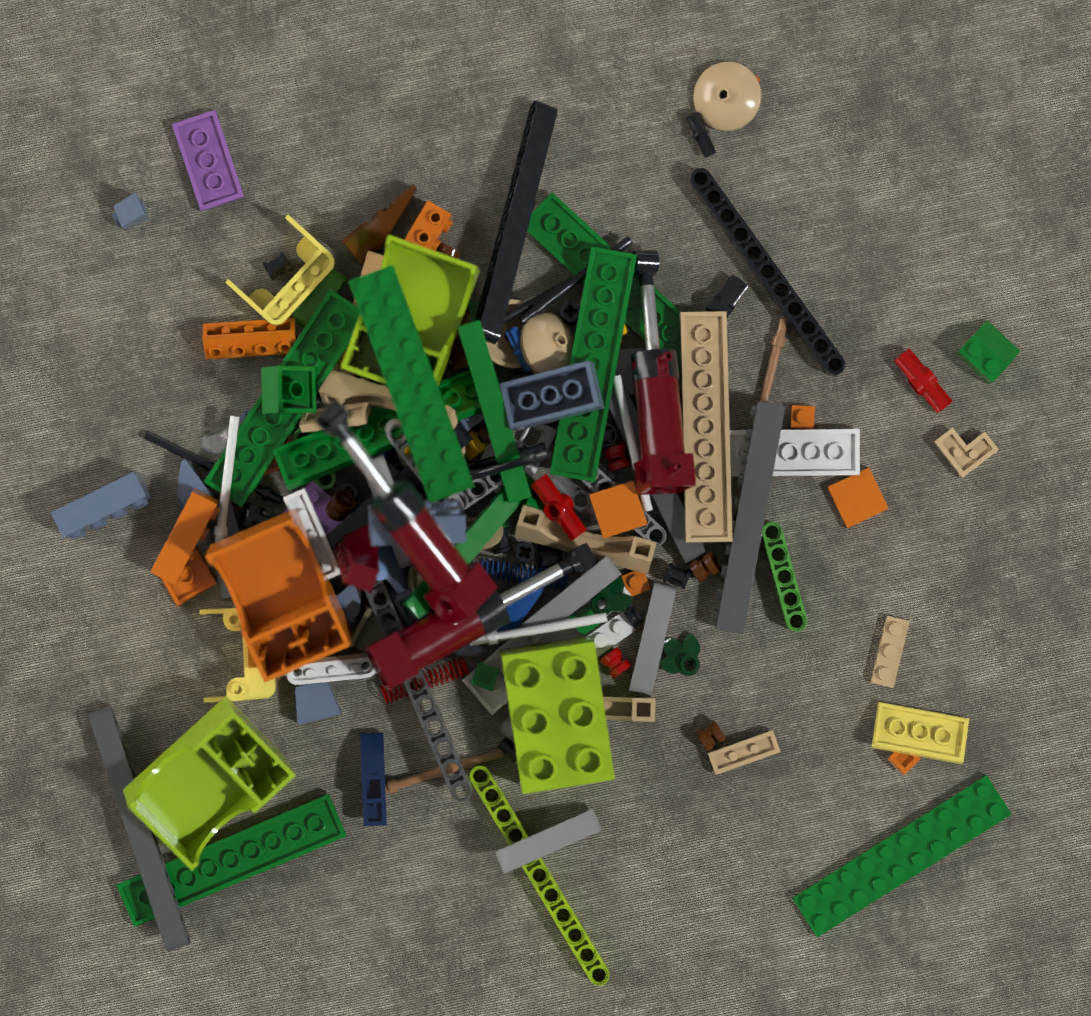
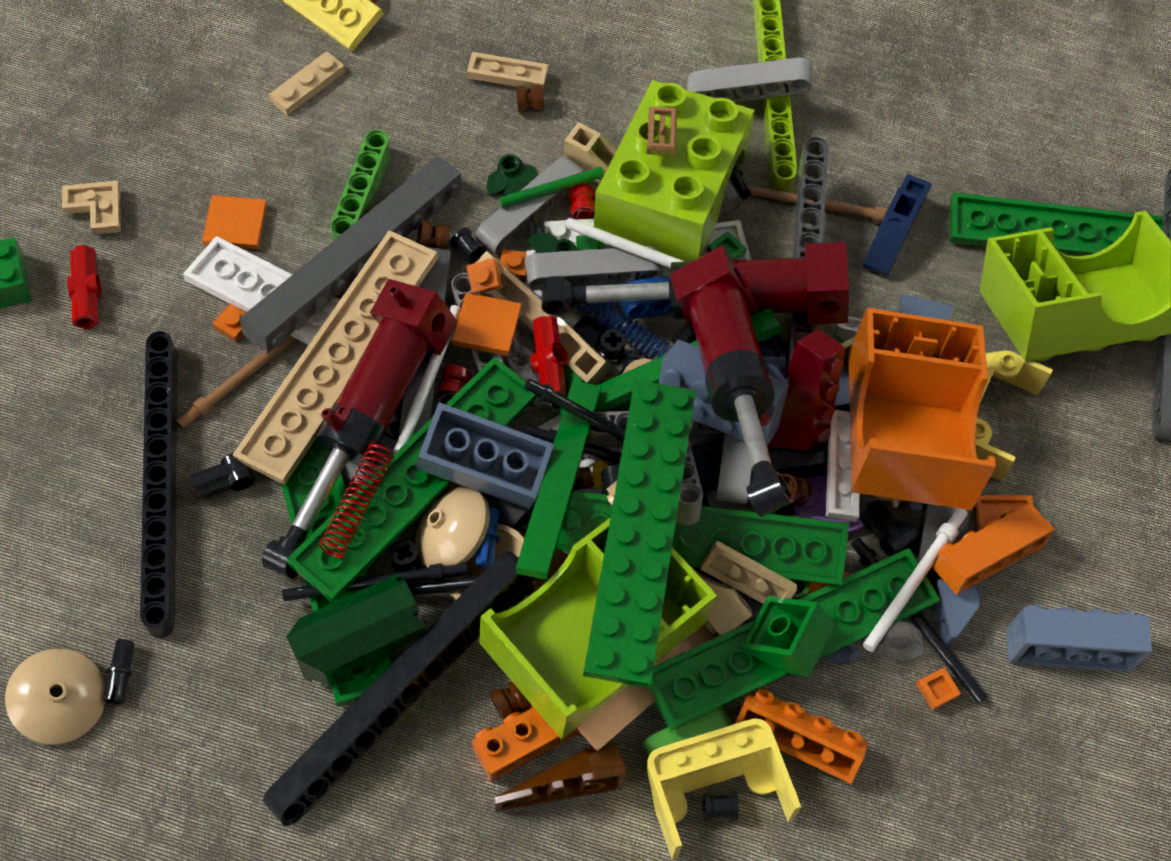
camera: 155 degrees left, 25 degrees down
none -> dark green brick [286,573,426,687]
none -> red piece [319,444,394,558]
none -> orange plate [467,258,502,294]
none -> green bar [499,166,604,208]
none -> medium nougat tile [647,107,677,156]
none -> orange plate [916,667,961,711]

